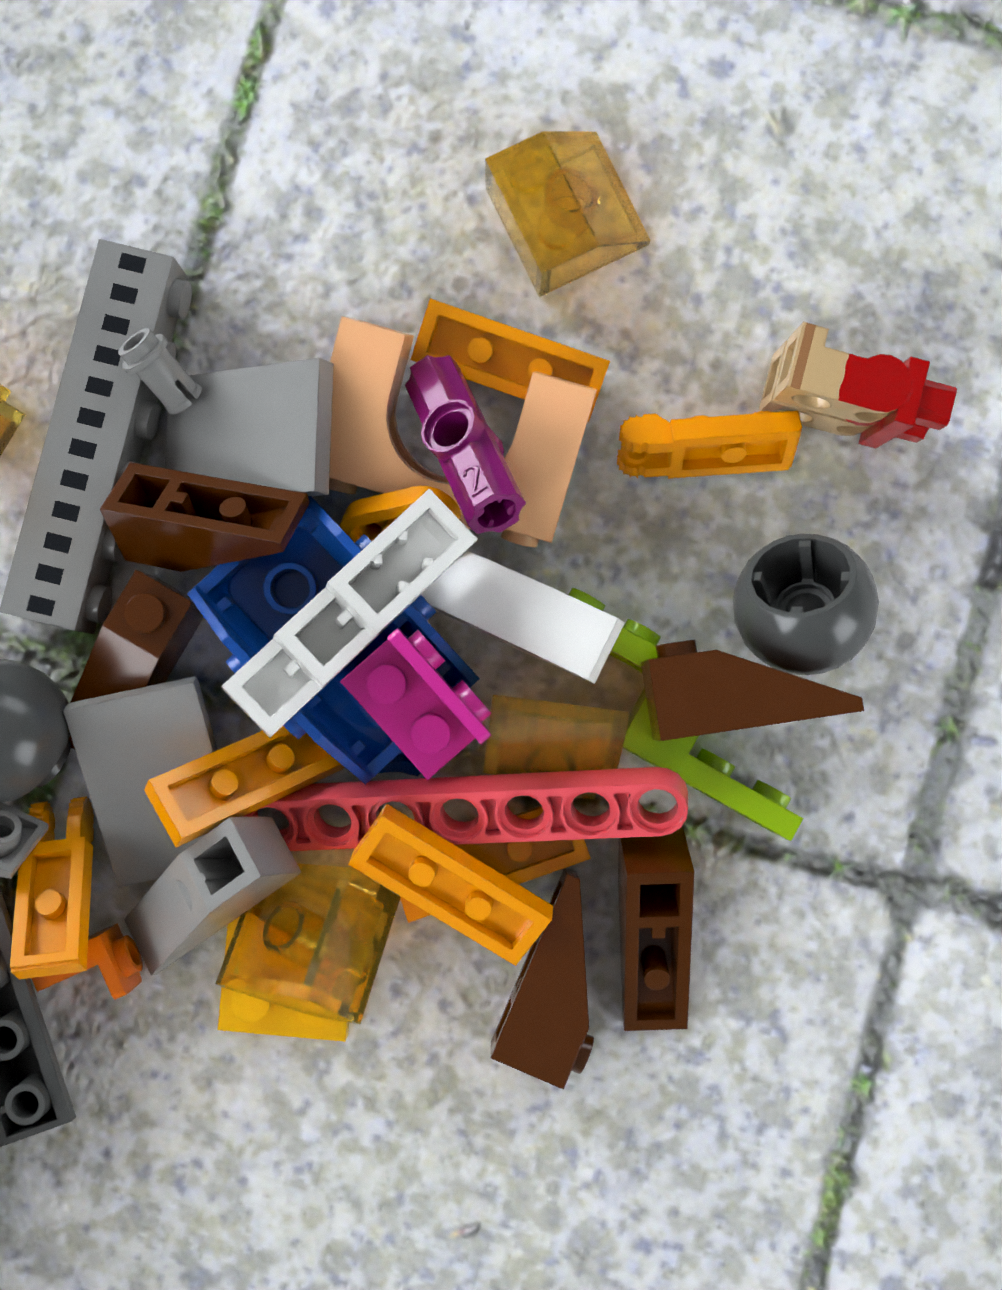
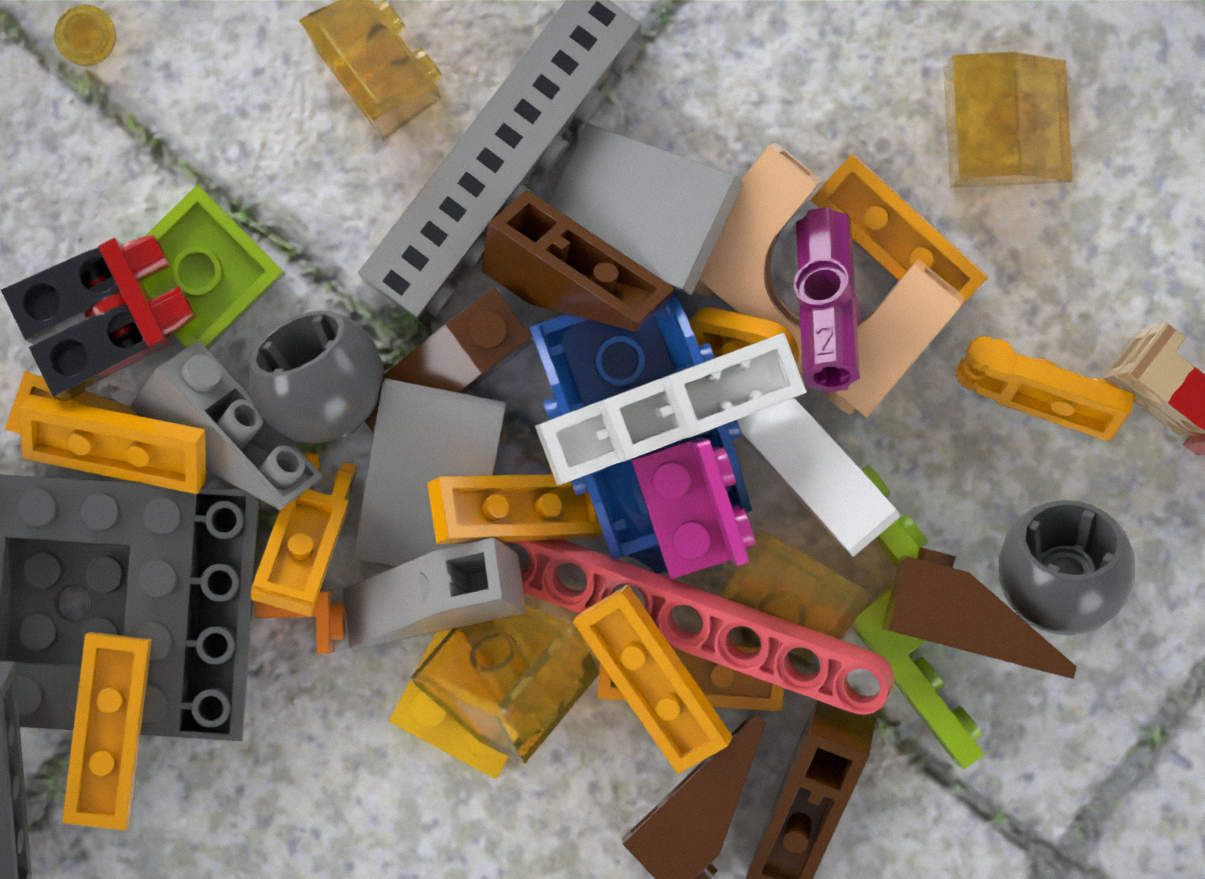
camera: 25 degrees right, 0 degrees up
light grey pin [118,328,202,415] -> none

